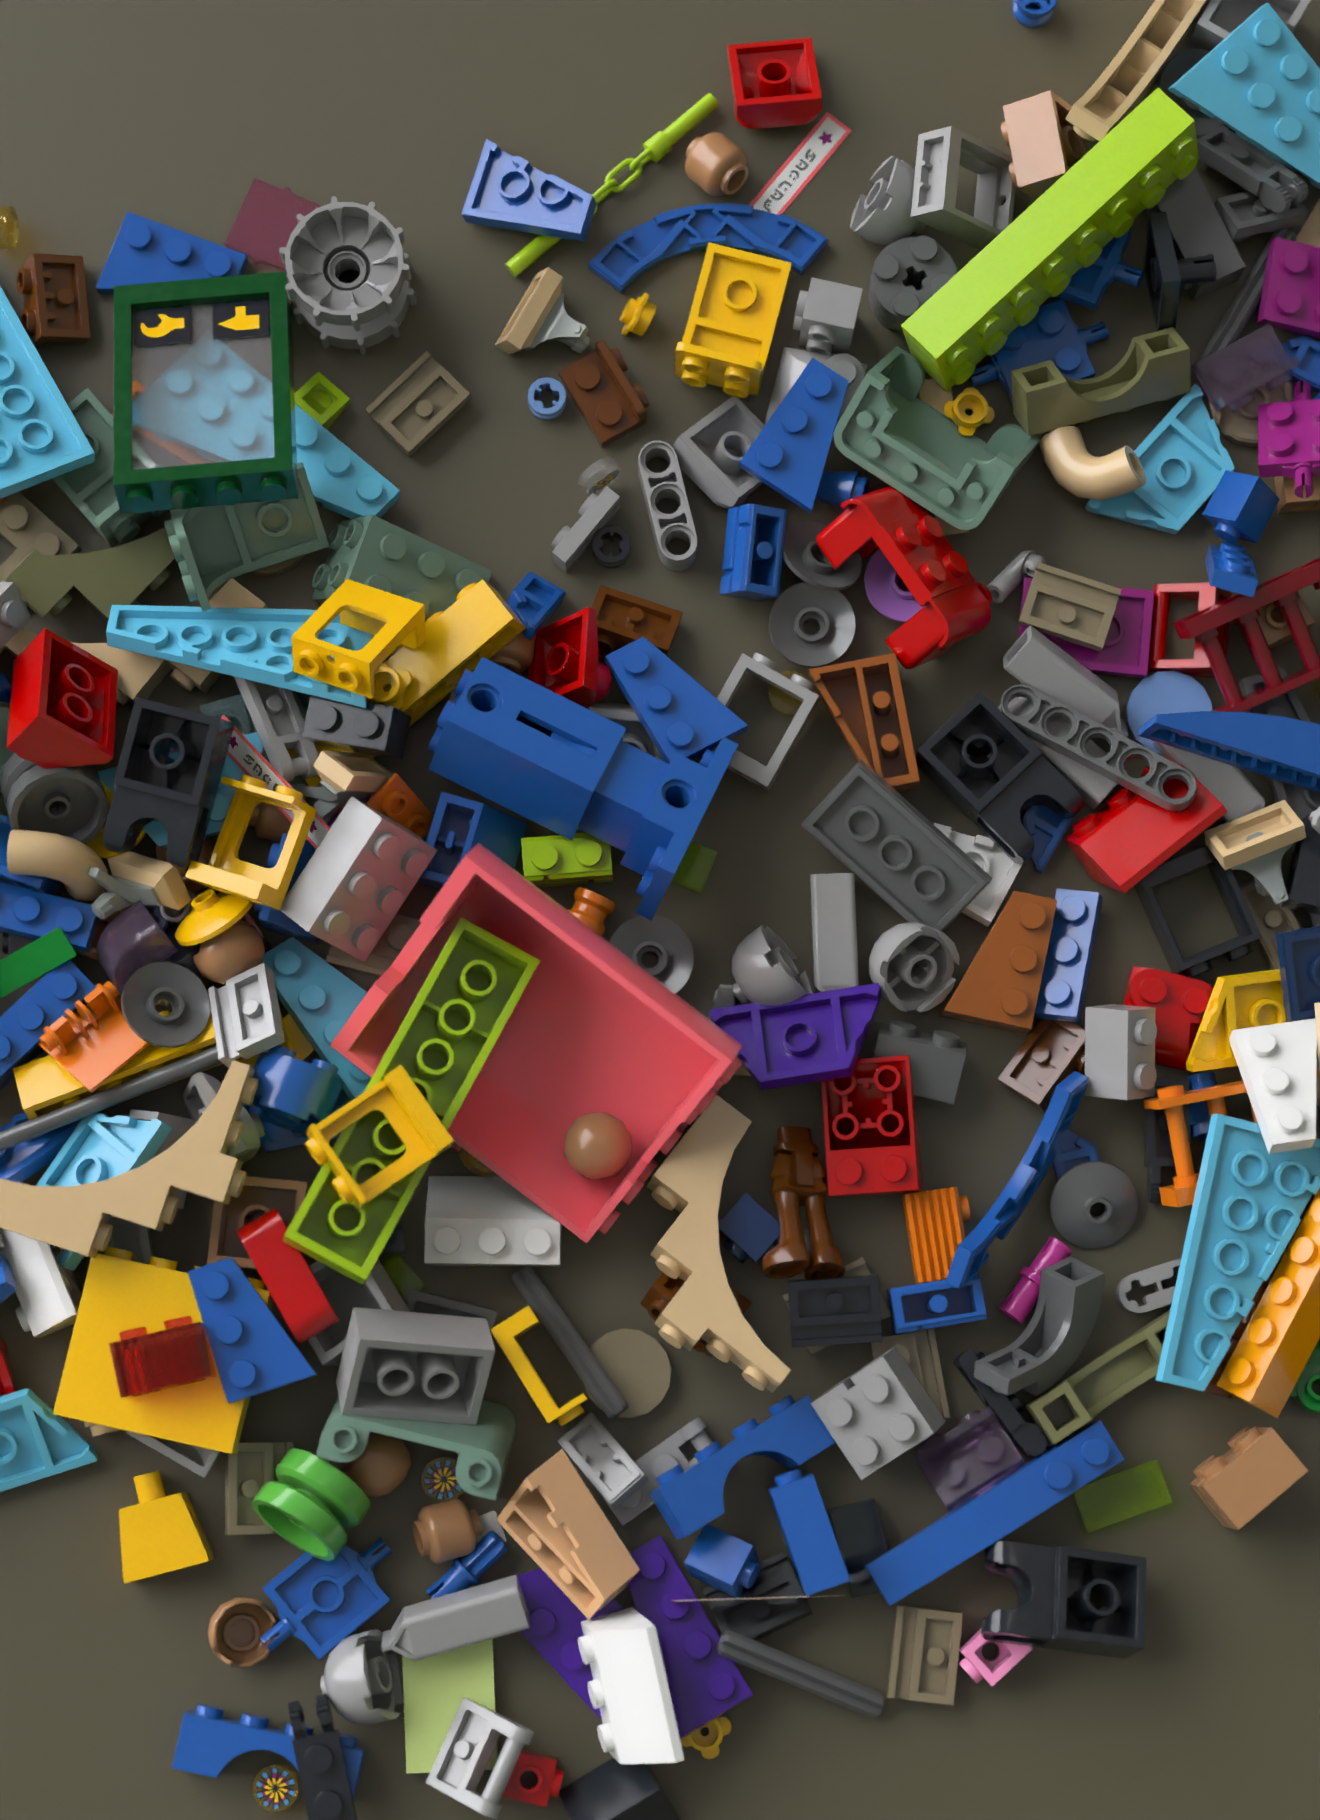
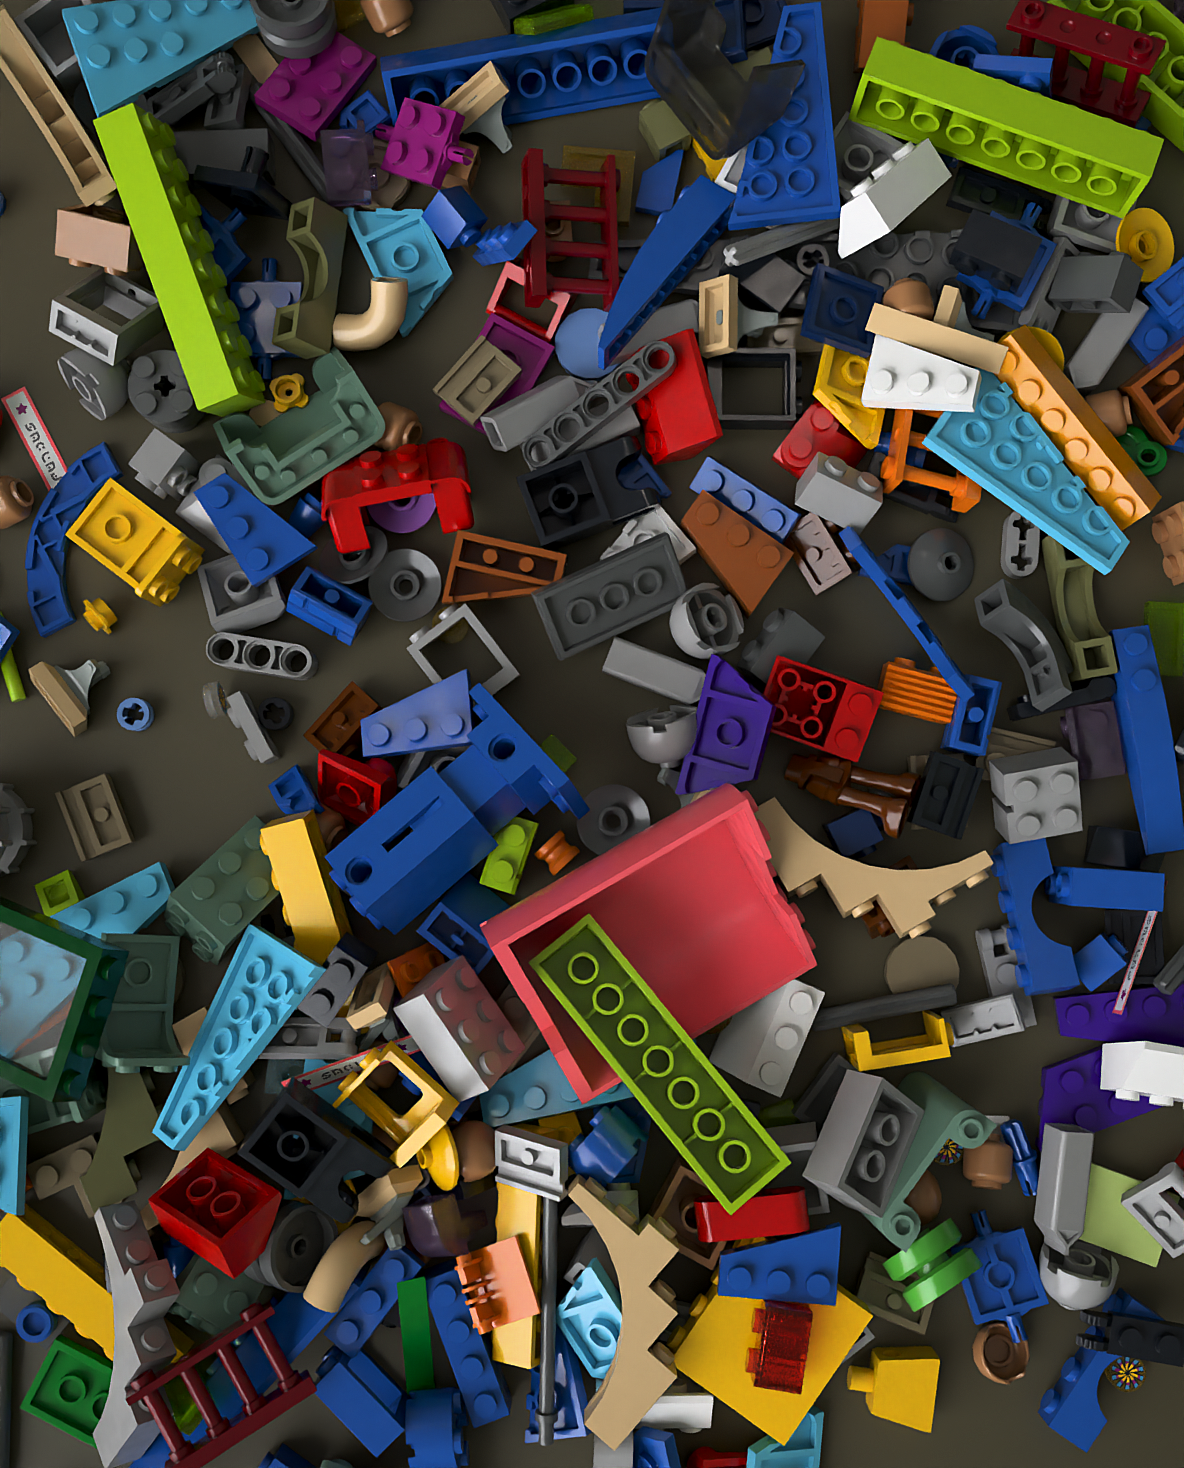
camera: 65 degrees left, 5 degrees up
dark grey dish [121,962,211,1048] -> none
yellow window [291,579,426,699] -> none
yellow window [305,1065,454,1209] -> none
yellow plate [367,663,412,710] -> none
light nougat wedge [496,1449,640,1620] -> none
reddish brown bracket [558,339,649,448] -> none
medium nougat hair [564,1112,632,1180] -> none
light grey arm [987,550,1046,603] -> none
dark pink pin [998,1236,1073,1325] -> none
none -> medium nougat head [373,401,423,451]

